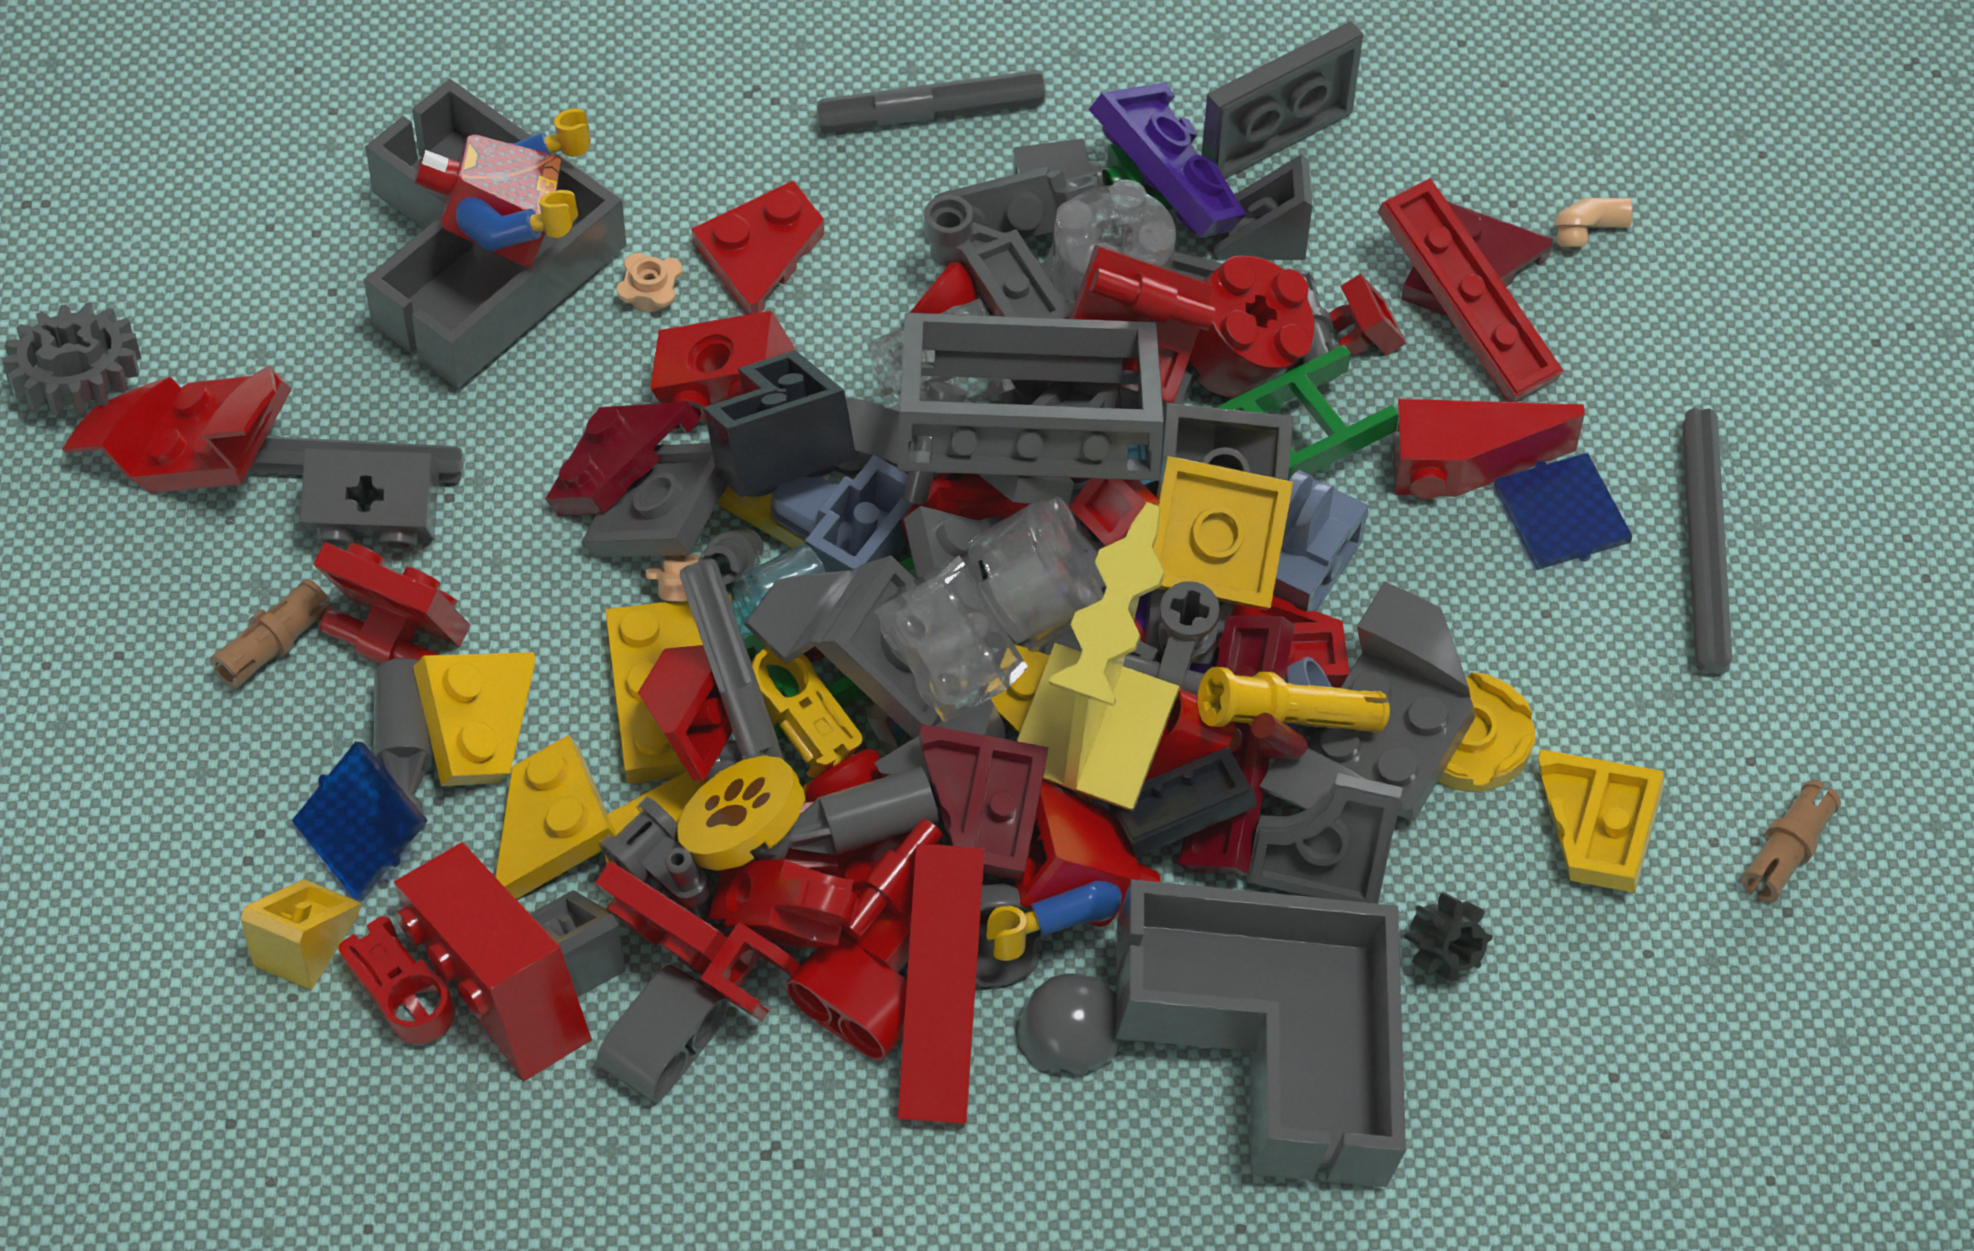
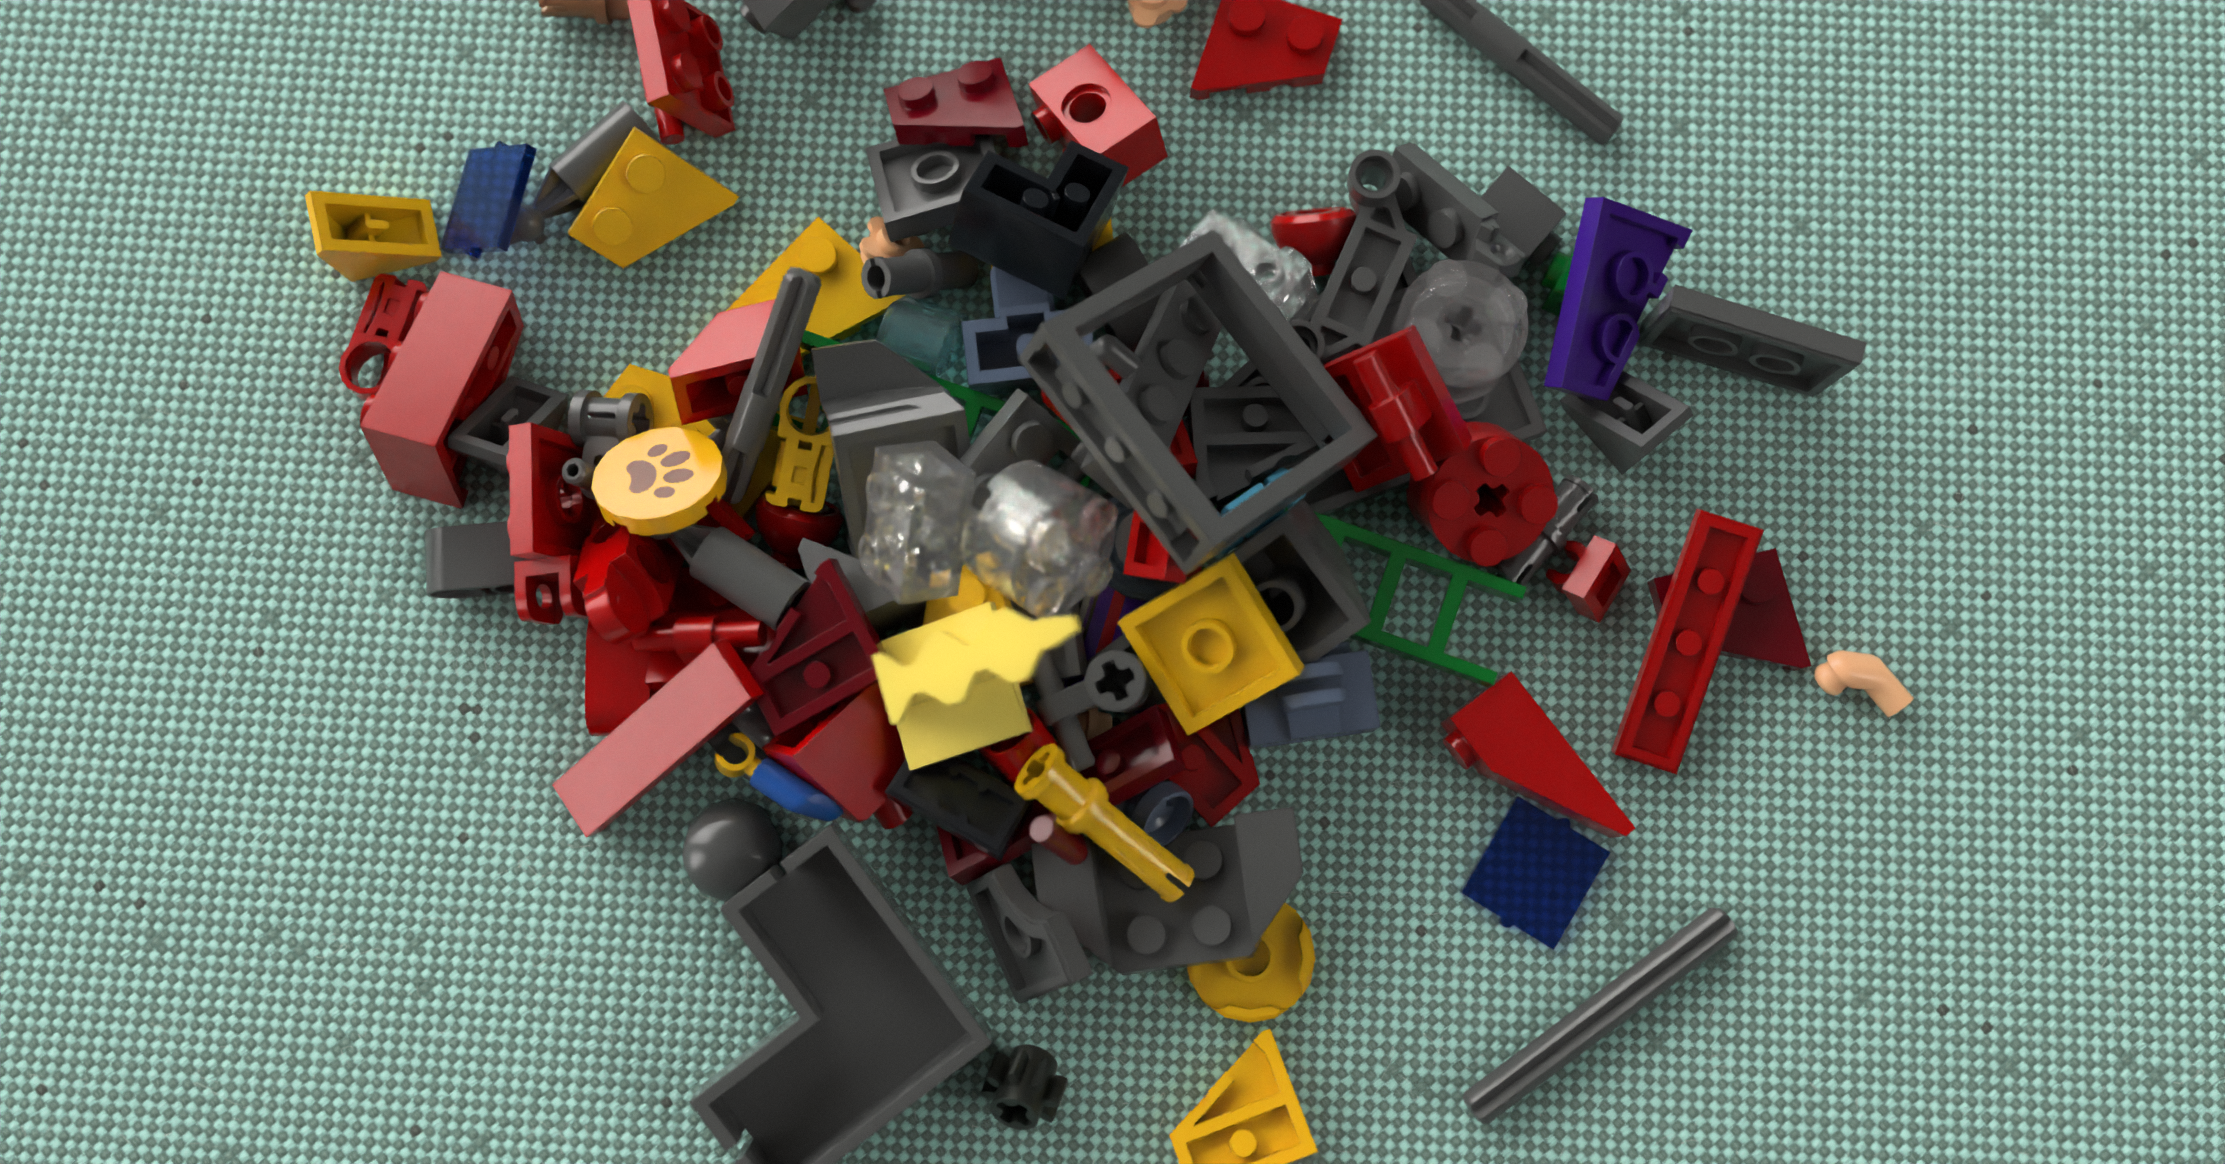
camera: 55 degrees right, 25 degrees up
yellow wing [495,735,617,899] -> none

